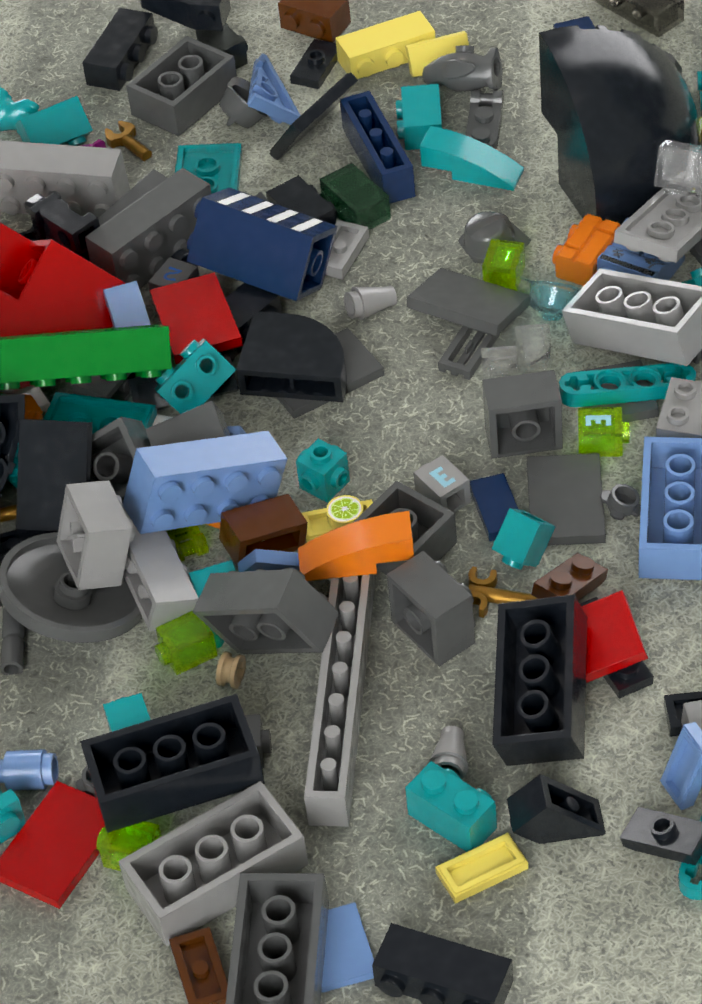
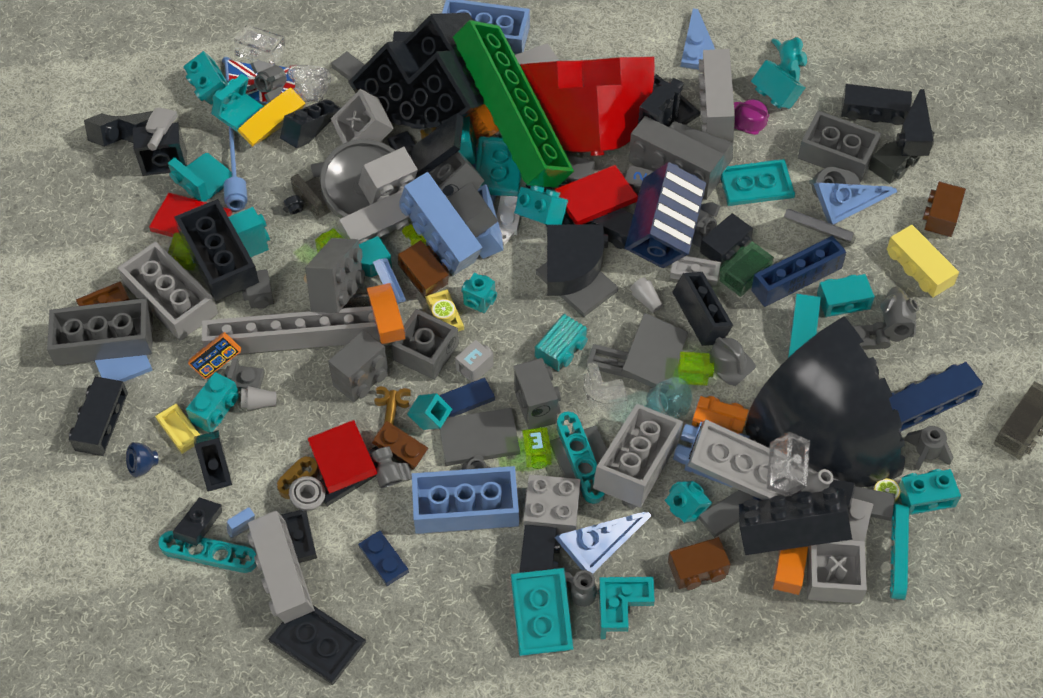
camera: 75 degrees right, 10 degrees up
medium blue tile [102,280,151,328] -> none
pearl gold bar [105,121,152,161] -> none
black plate [290,39,338,89] -> none
light yellow tile [405,31,469,78] -> none
black brick [492,594,587,766] -> none
none -> dark blue brick [126,442,159,478]
none -> tile [188,332,241,380]
none -> dark grey bracket [225,358,265,391]
none -> pearl gold beam [277,457,319,499]
none -> black plate [283,195,305,215]
none -> light grey brick [289,476,325,511]
none -> clear smoke panel [290,174,332,220]
none -> dark grey piece [371,447,412,488]
none -> teal brick [535,314,588,372]
none -> black brick [672,272,733,346]

